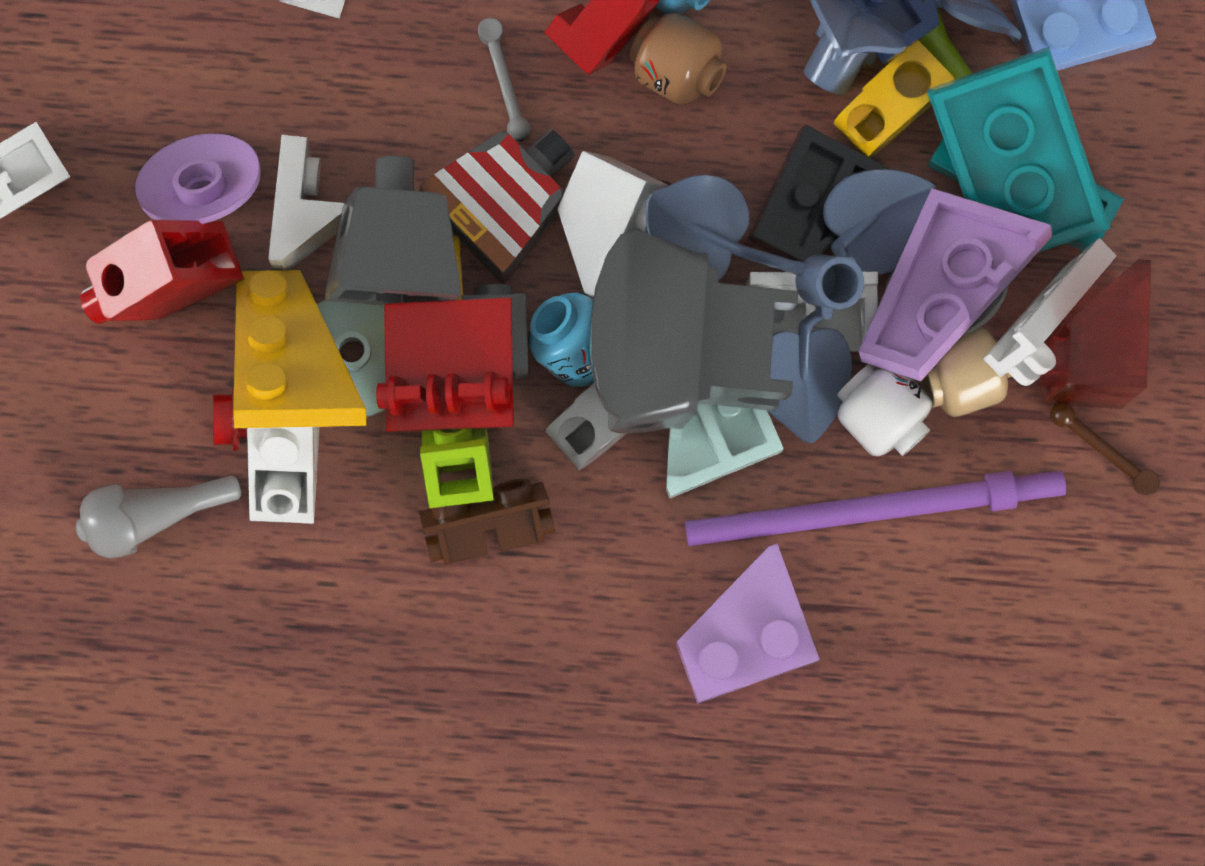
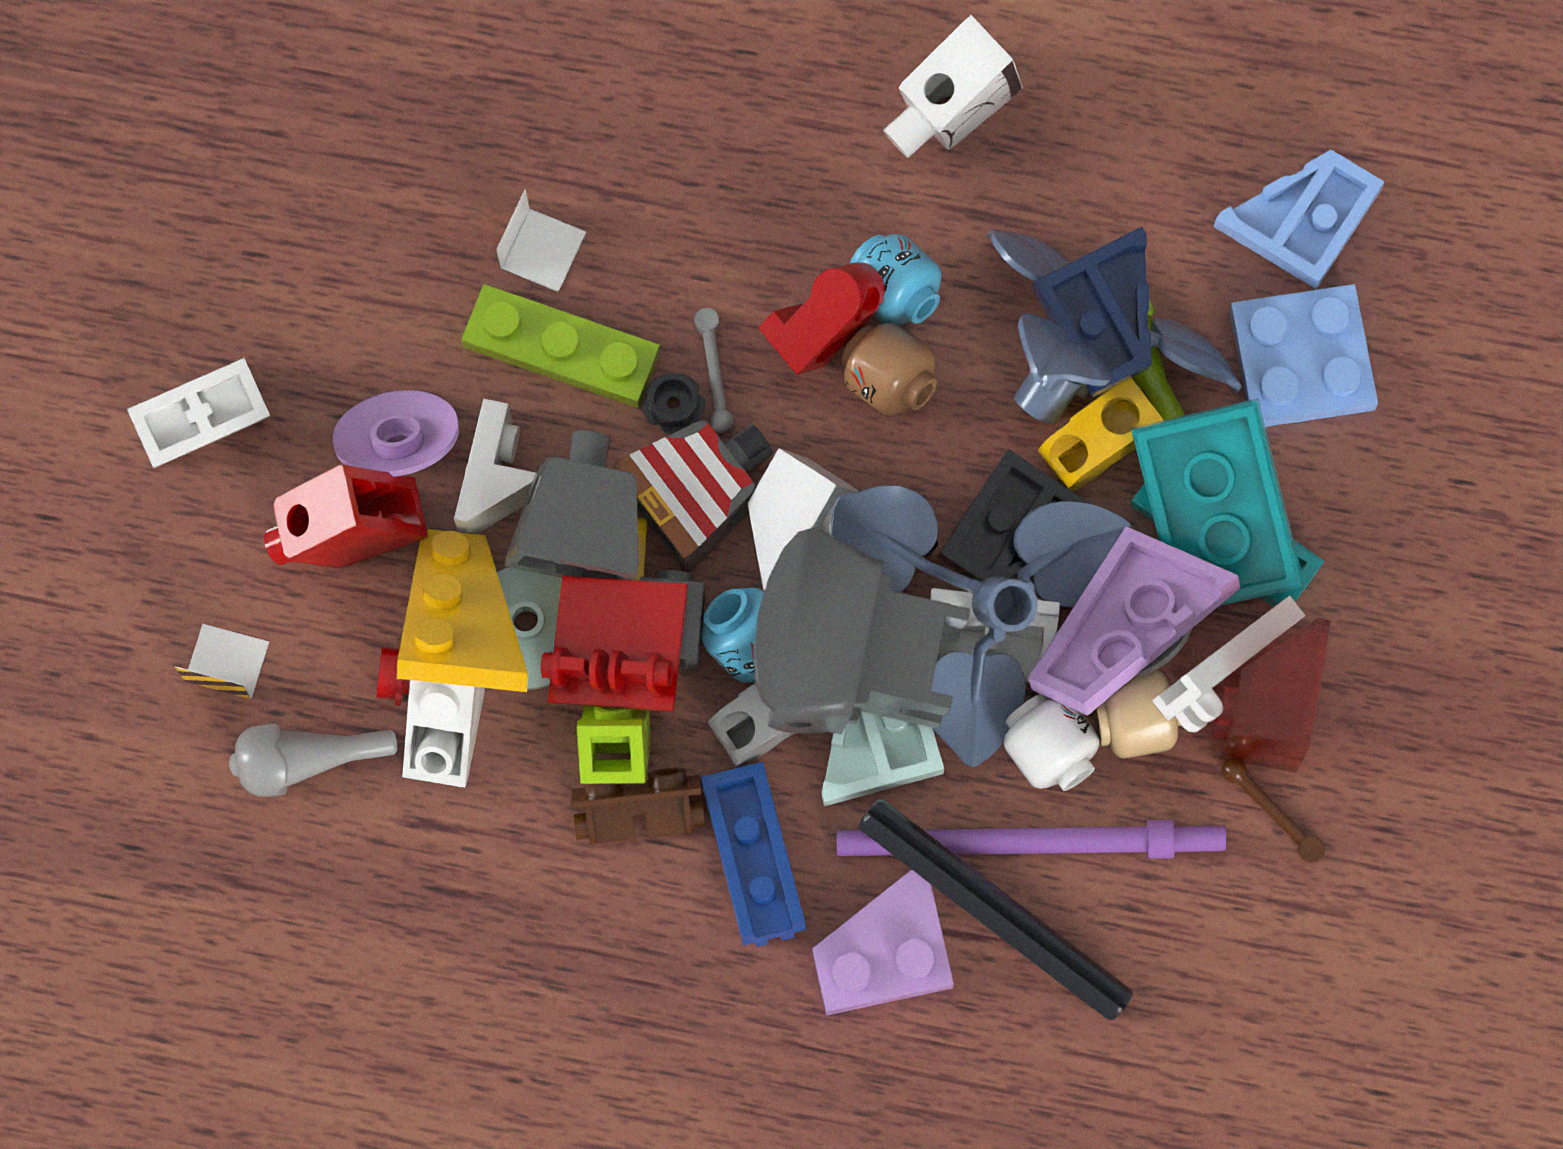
camera: 20 degrees right, 5 degrees down
none -> white sticker [175,624,269,699]
none -> lime plate [461,284,661,409]
none -> black plate [642,373,705,434]
none -> blue hinge [700,762,806,947]
none -> black axle [859,799,1133,1020]

